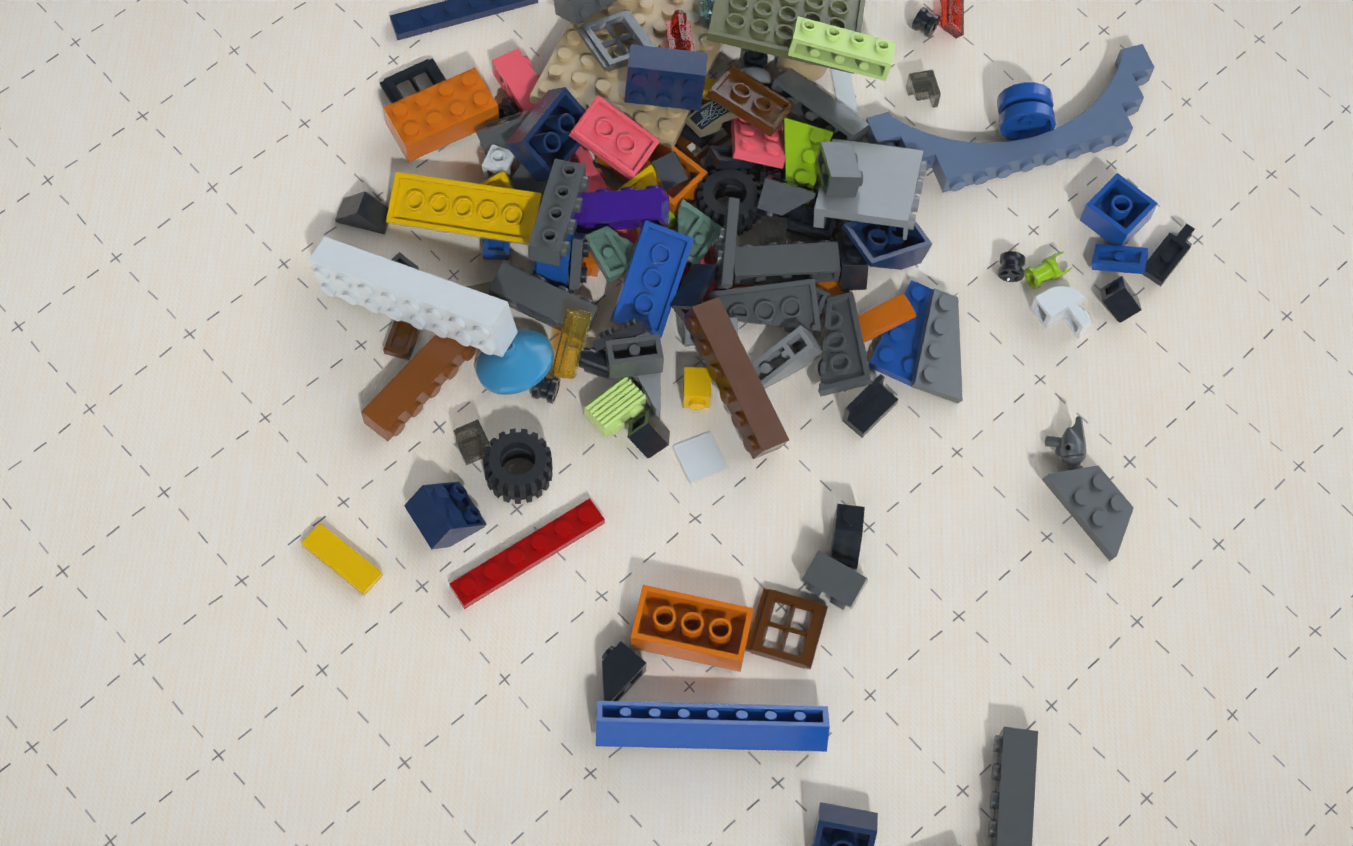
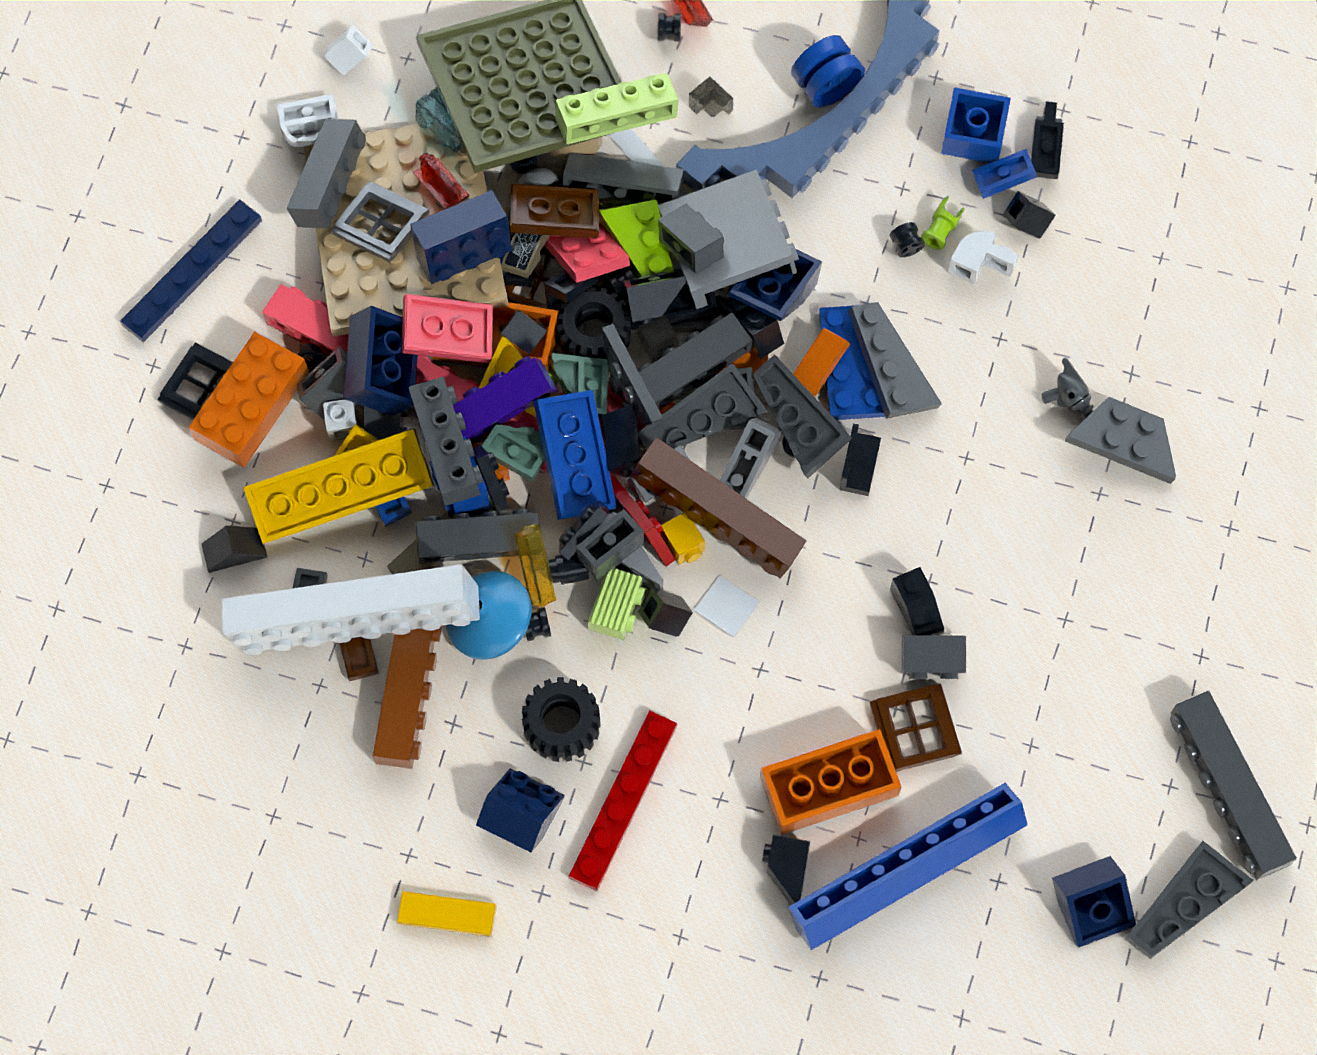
camera: 25 degrees left, 5 degrees up
clear smoke panel [453,419,490,465] -> none
none -> red wing [610,472,676,567]

